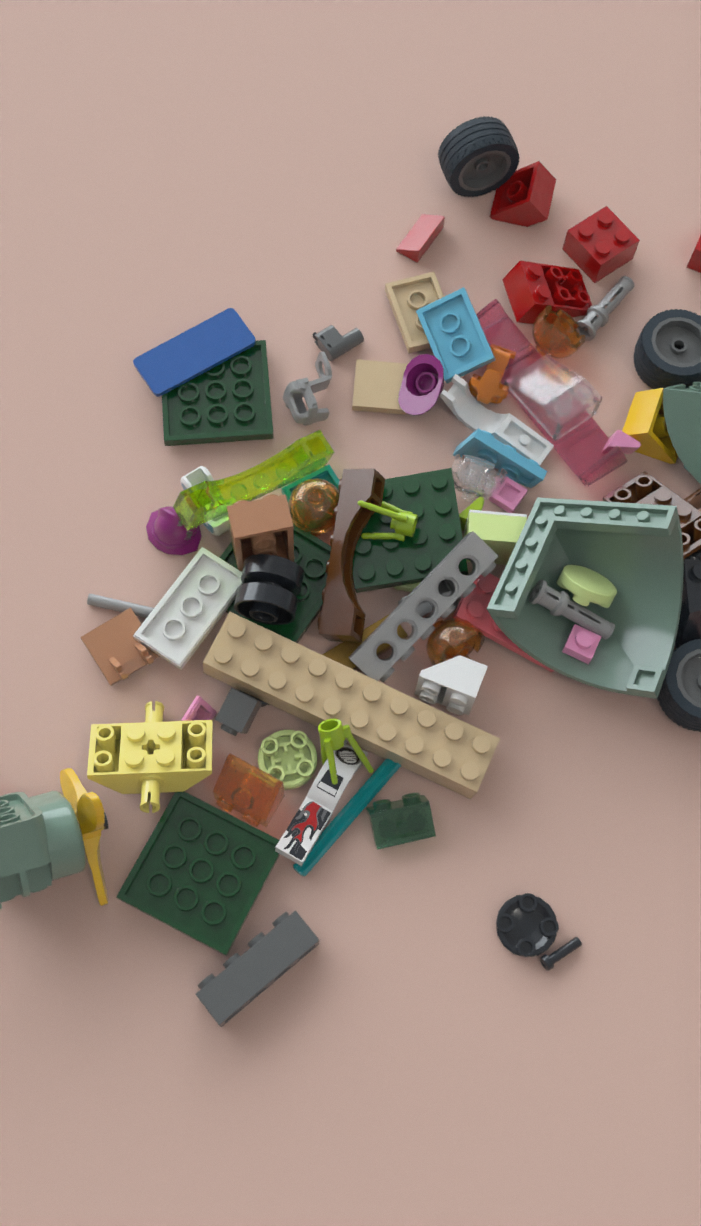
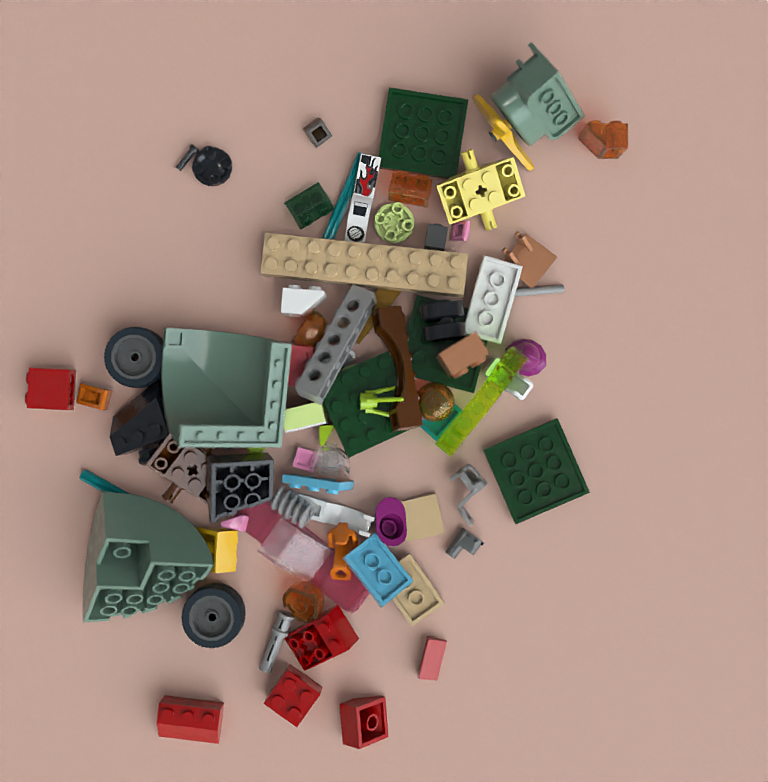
camera: 170 degrees right, 20 degrees up
blue piece [133,308,256,397] -> none
dark grey brick [195,910,320,1027] -> none
lime plant [318,719,374,785] -> none
black wheel [438,116,520,197] -> none
light grey pin [529,579,615,640] -> none
yellowish green tile [557,565,617,608] -> none
bright pink plate [562,624,601,664] -> none
none -> black wedge [206,452,274,523]
none -> light grey piece [270,486,315,528]
none -> dark brown slope [303,118,332,148]

